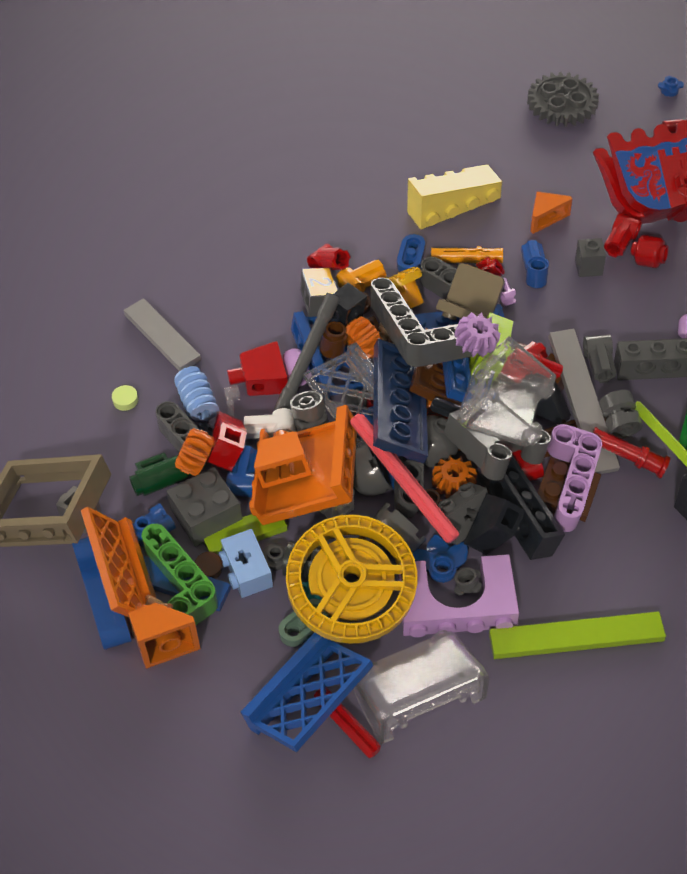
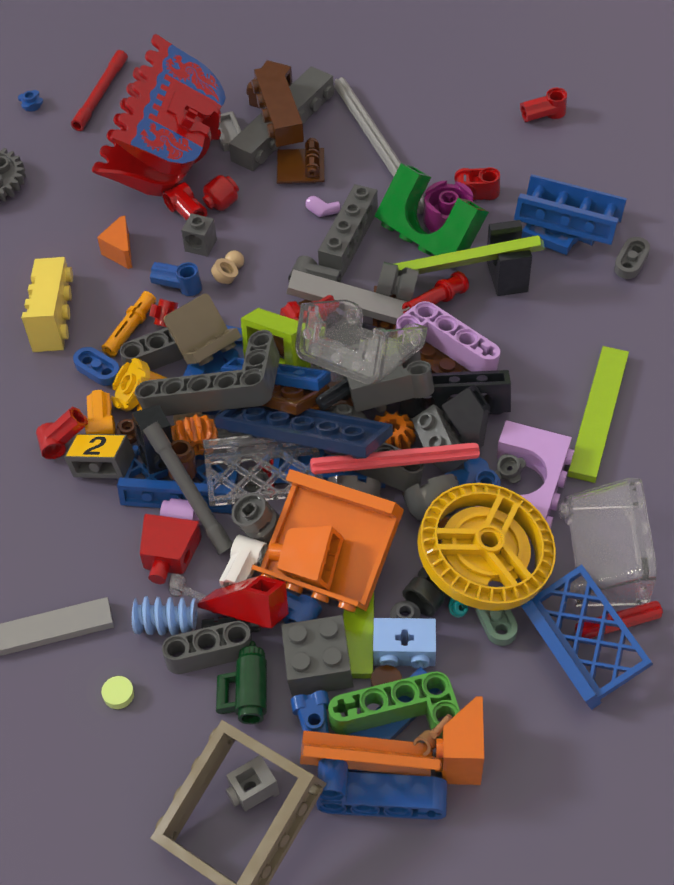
camera: 65 degrees left, 0 degrees up
orange gear [175,428,214,476] -> none
lavender gear [454,312,501,358] -> none
none -> tan plate [211,250,244,284]

